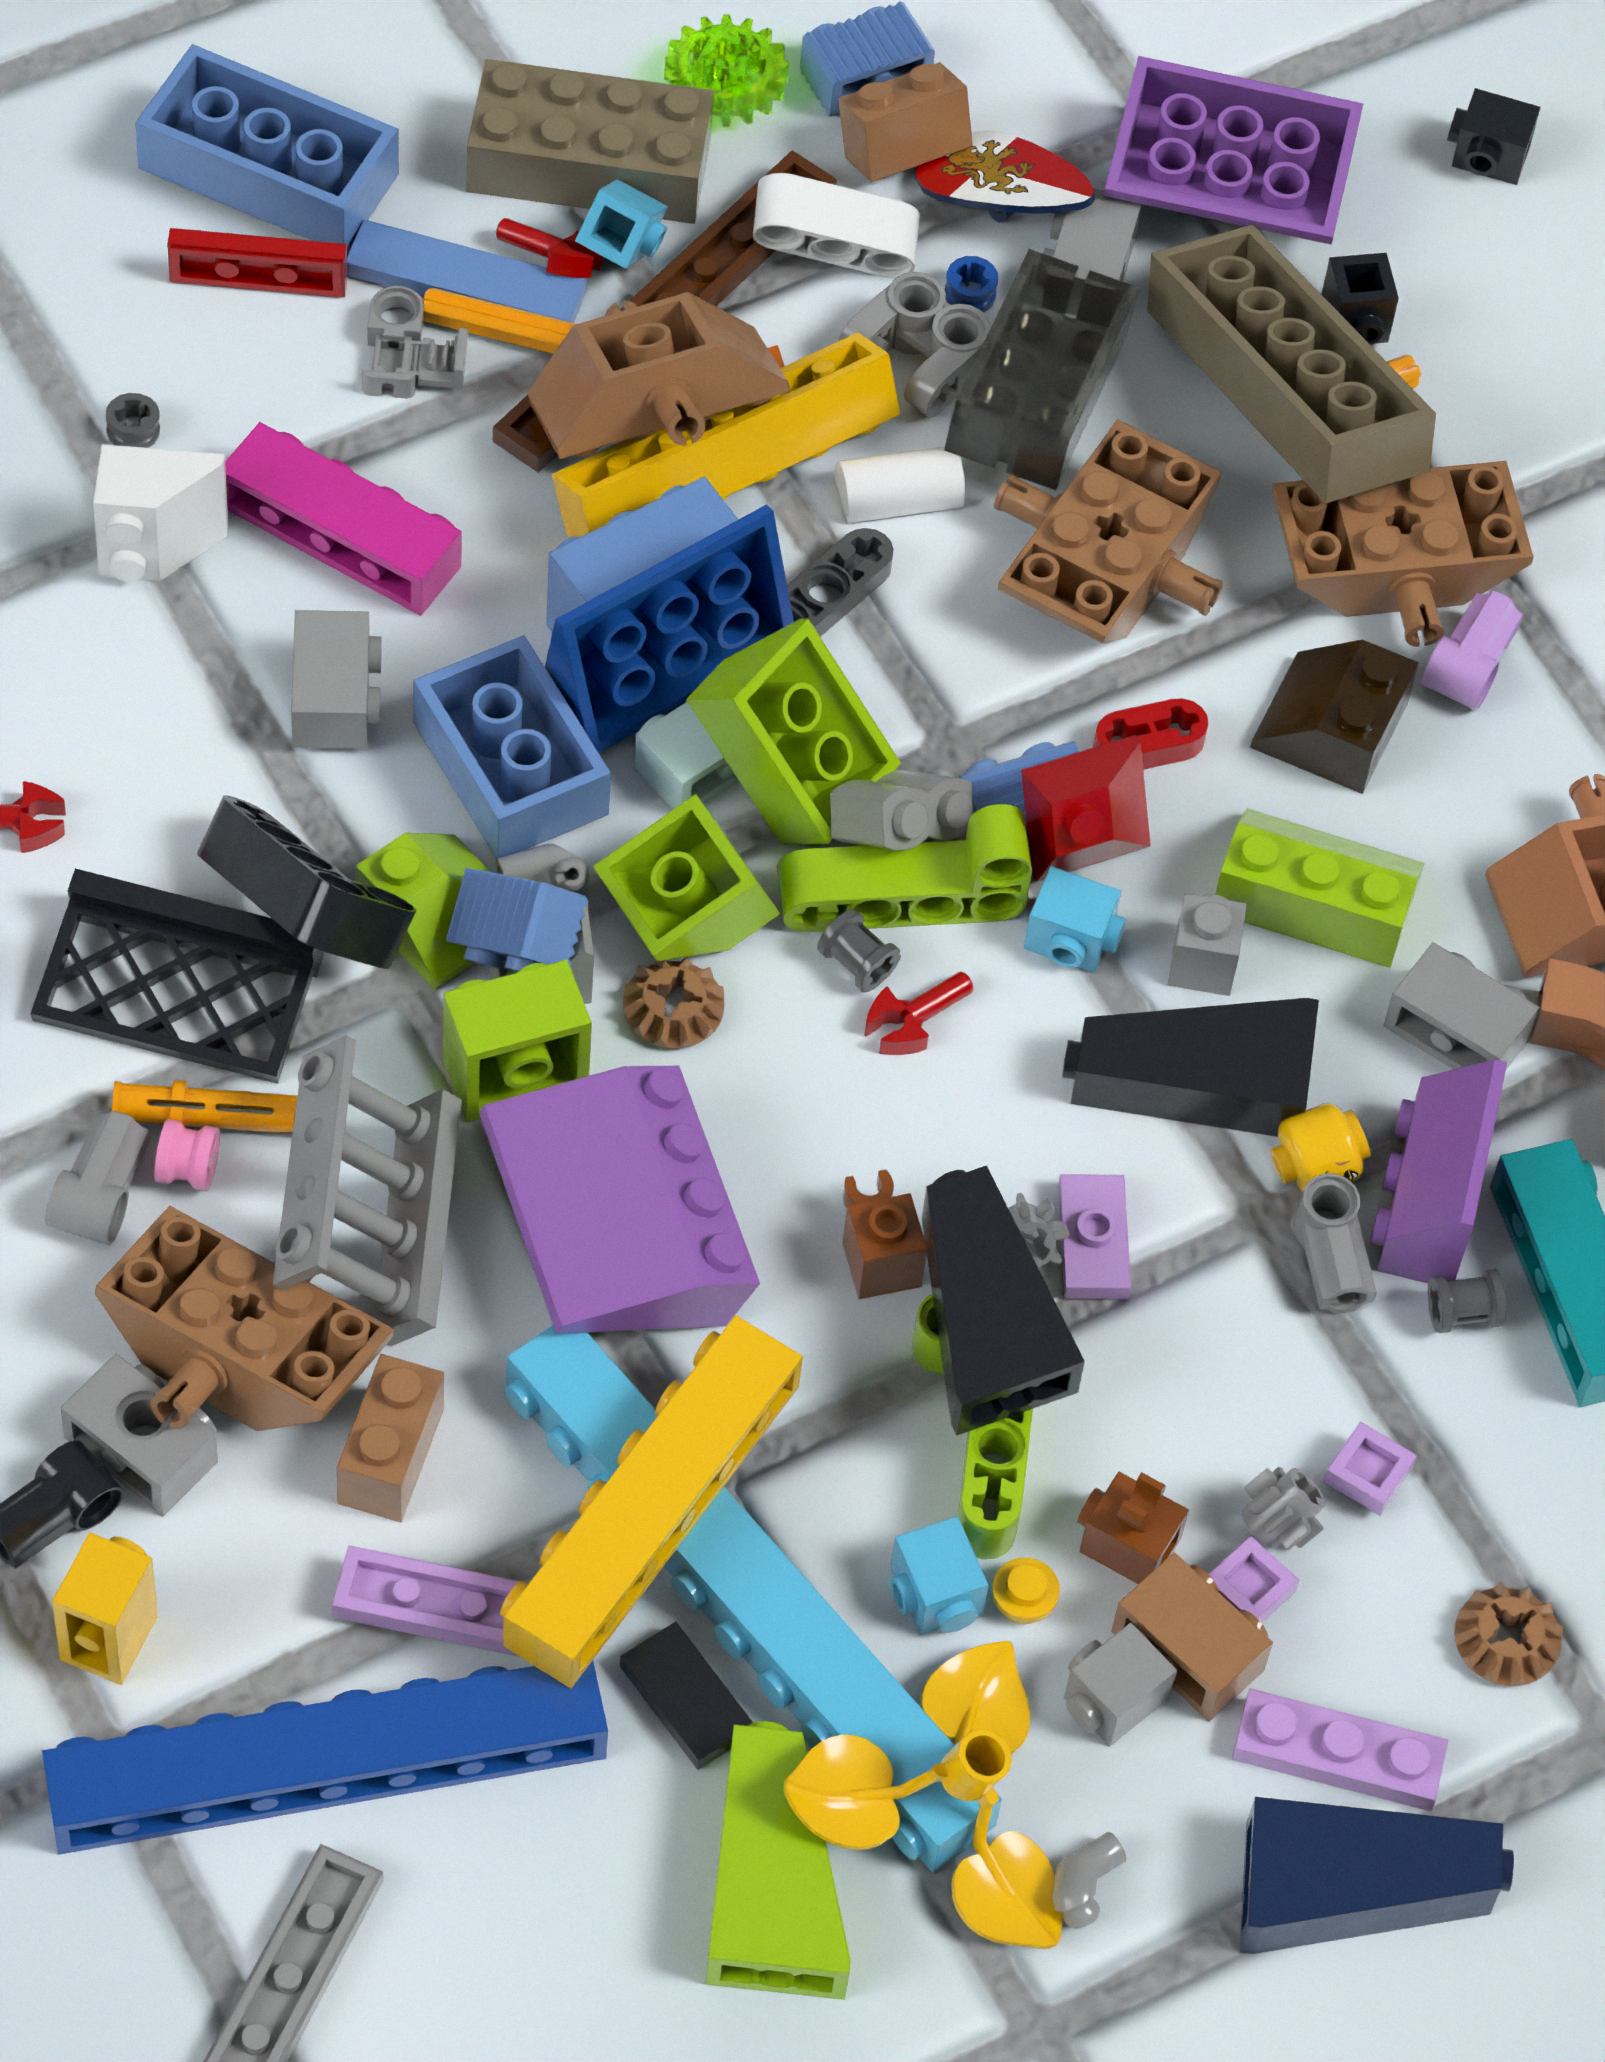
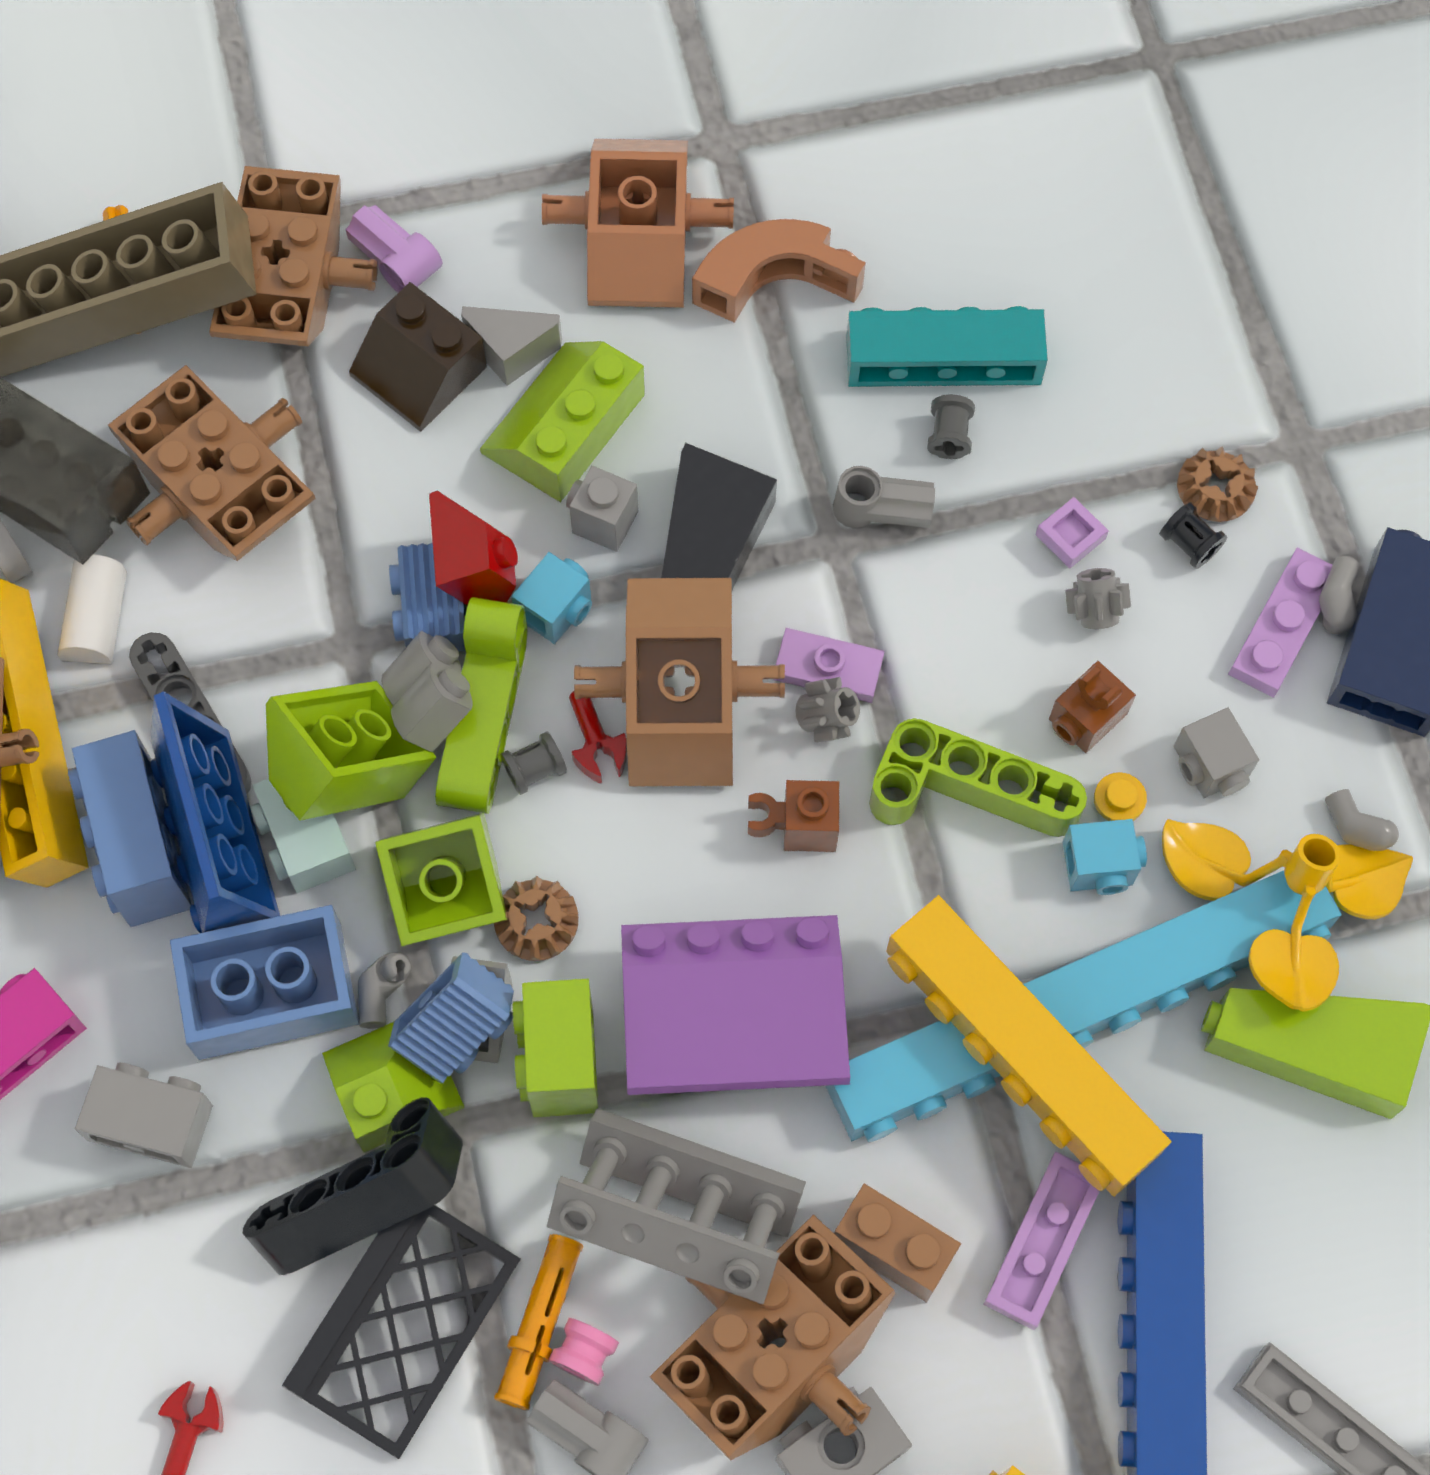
camera: 70 degrees left, 10 degrees up
black tile [619,1622,753,1770] -> none
black slope [922,1165,1085,1436] -> none
red beam [1093,698,1209,770] -> none
medium nougat brick [1111,1552,1273,1722] -> none
lavender plate [1209,1536,1300,1623] -> none
yellow head [1270,1102,1371,1192] -> none
black brick [1321,252,1399,345] -> none
medium lavender slope [1370,1059,1507,1283] -> none
light grey brick [1383,942,1540,1070] -> none
none -> light grey slope [461,306,562,386]
none -> medium nougat slope [574,578,785,786]
none -> black bush [1159,502,1228,569]
none -> light grey arm [1319,555,1360,634]

